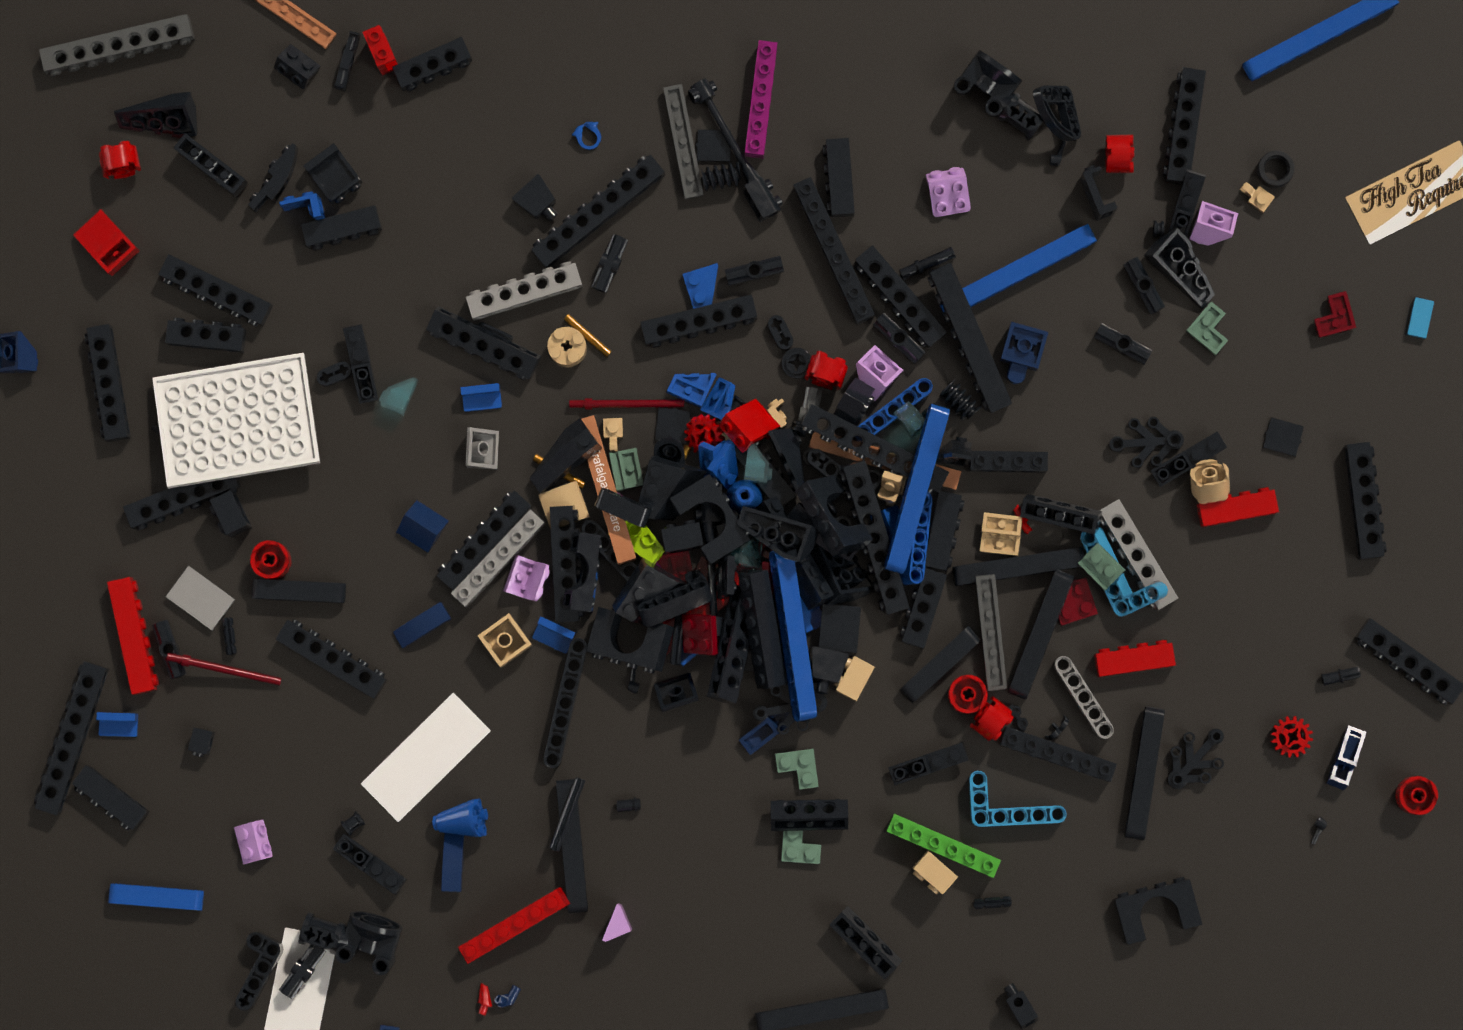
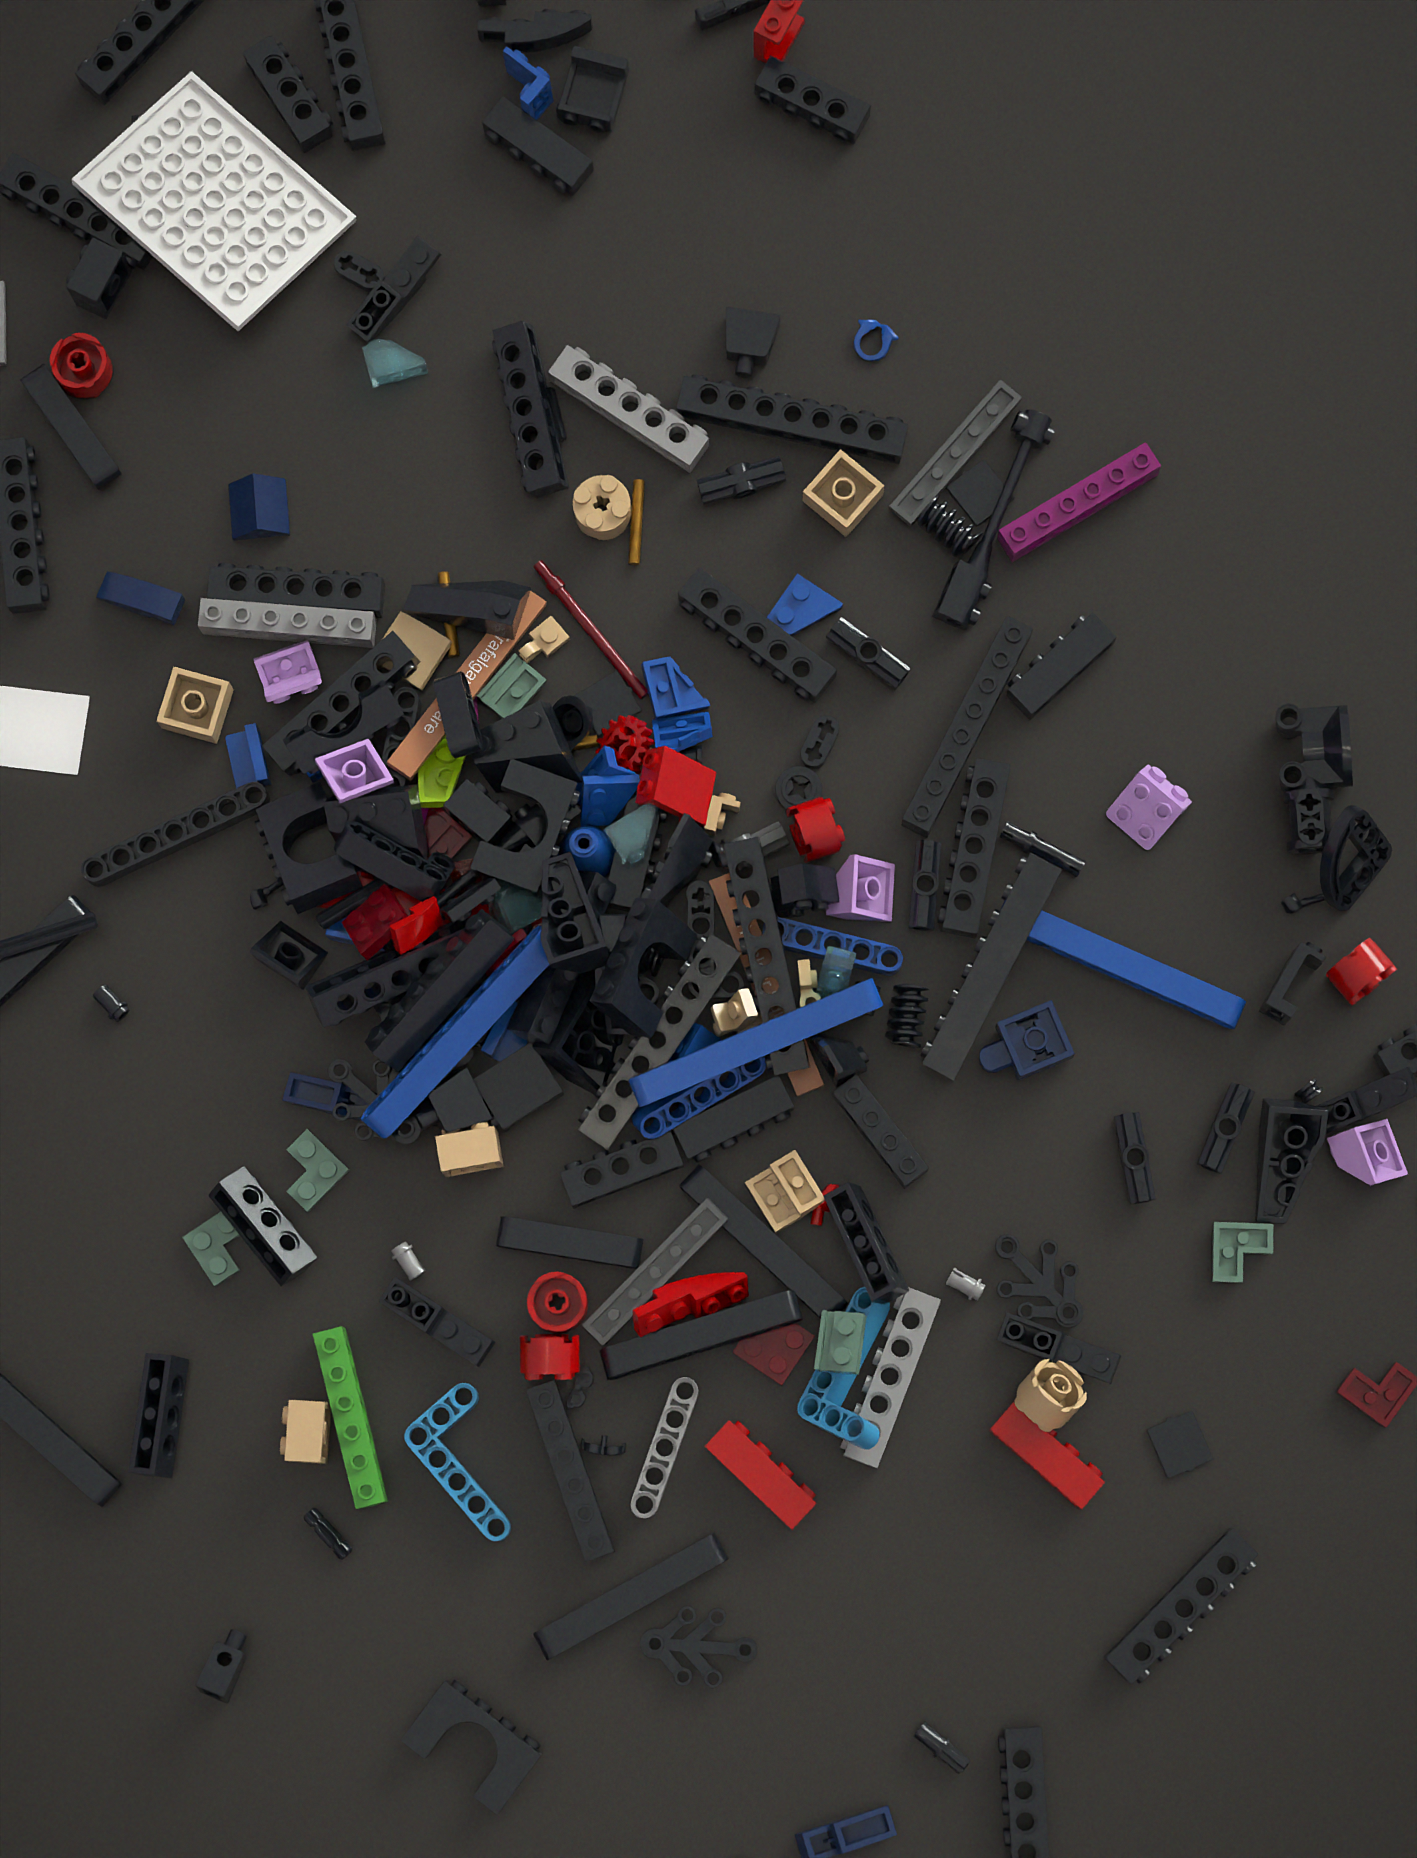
camera: 50 degrees right, 5 degrees down
blue panel [460,383,502,412] -> none
light grey slope [466,427,499,469] -> none
red gear [1270,716,1313,758] -> none
none -> lavender slope [315,739,394,803]
none -> red slope [389,896,442,955]
none -> light grey pin [391,1241,426,1281]
none -> red slope [632,1272,749,1337]
none -> tan plate [798,959,821,1007]
none -> tan brick [803,449,884,537]
none -> light grey pin [946,1268,986,1301]

